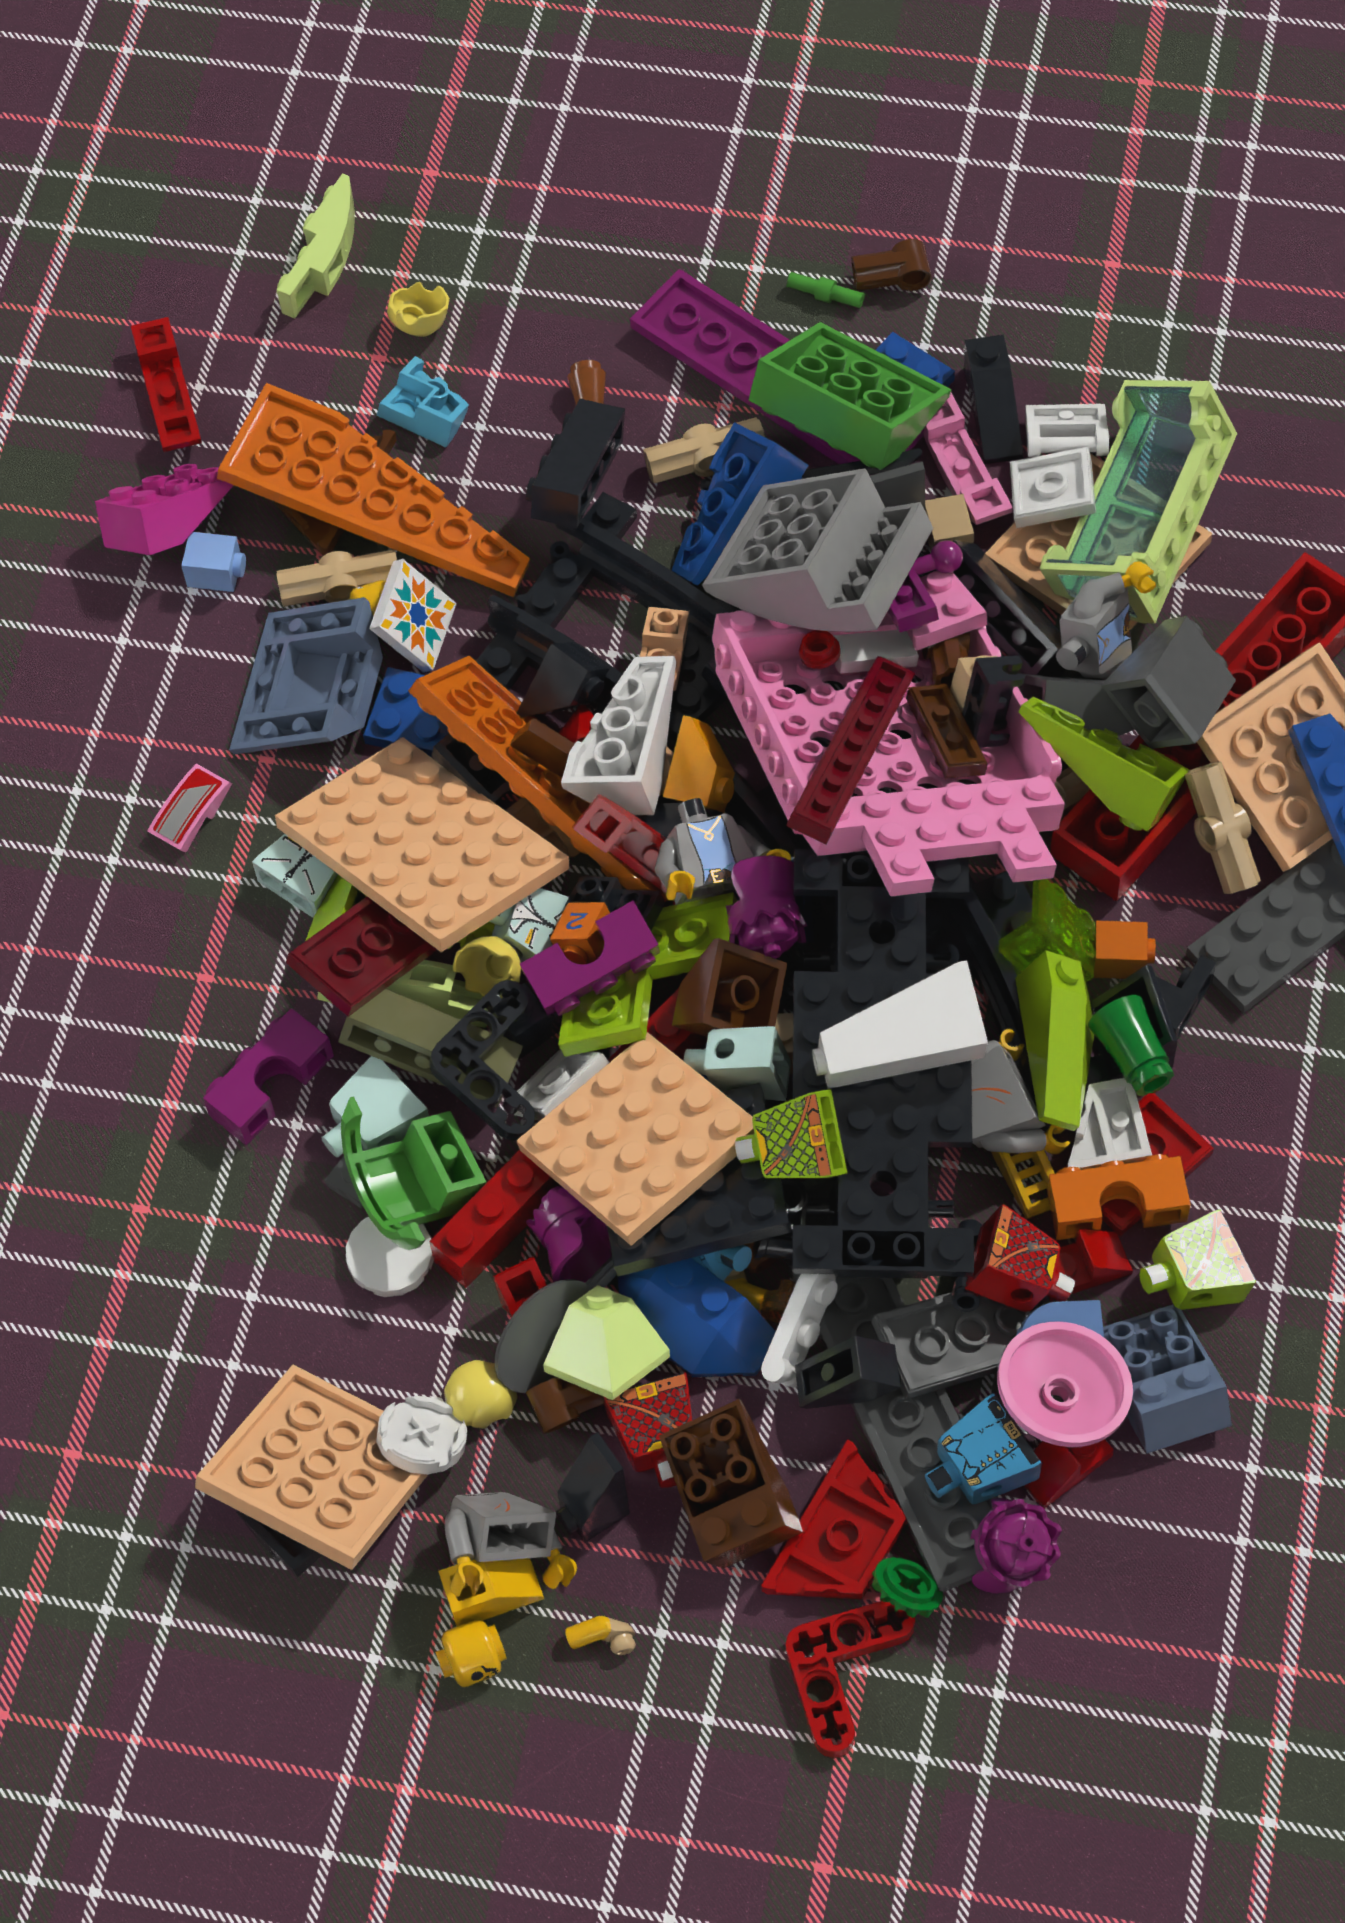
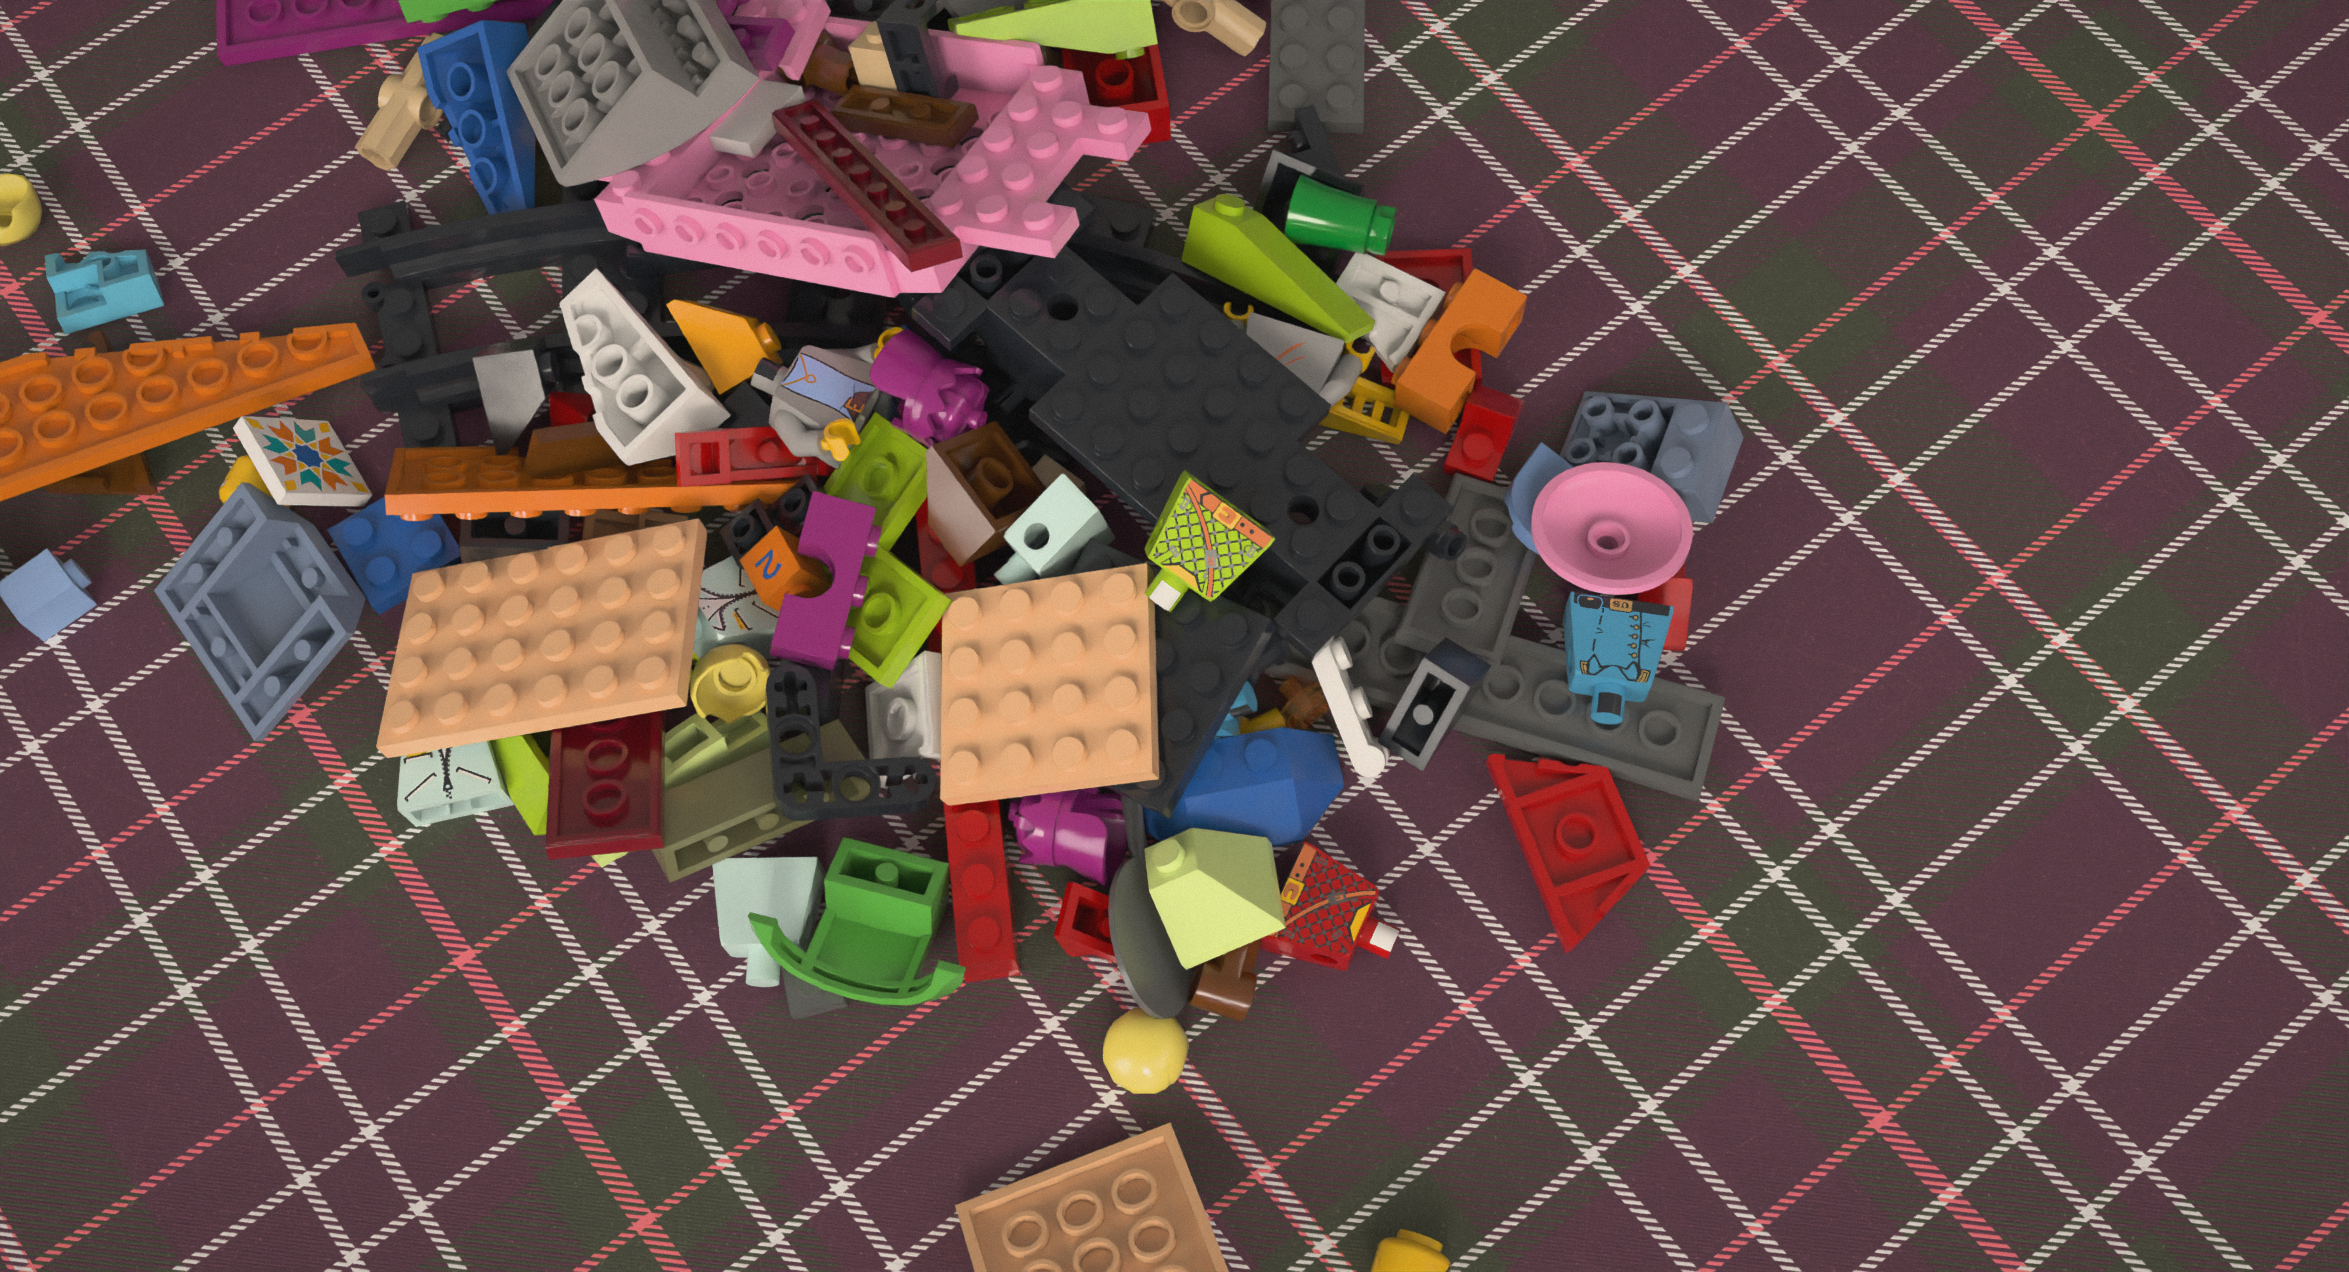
camera: 50 degrees left, 5 degrees up
slope [147,764,232,853] -> none
magenta arch [203,1008,334,1146] -> none
tan piece [277,549,397,607] -> none
white tile [346,1217,434,1297] -> none
white tile [376,1396,467,1475] -> none
yellow slope [438,1558,544,1626] -> none
light grey torso [445,1492,577,1596] -> none
black brick [526,399,625,529] -> none
black slope [556,1432,630,1543] -> none
arm [565,1616,636,1655] -> none
dark orange cone [567,360,606,405] -> none
light nougat slope [640,607,689,691] -> none
reddish brown slope [659,1399,803,1569] -> none
red beam [786,1601,915,1758] -> none
red plate [799,630,841,669] -> none
white slope [812,960,988,1089] -> none
green gear [872,1557,943,1618] -> none
red torso [965,1204,1075,1312] -> none
magenta hat [970,1498,1062,1594] -> none
clear neon green bracket [999,879,1095,982] -> none
orange brick [1093,920,1156,979] -> none
lime torso [1139,1209,1256,1310] -> none

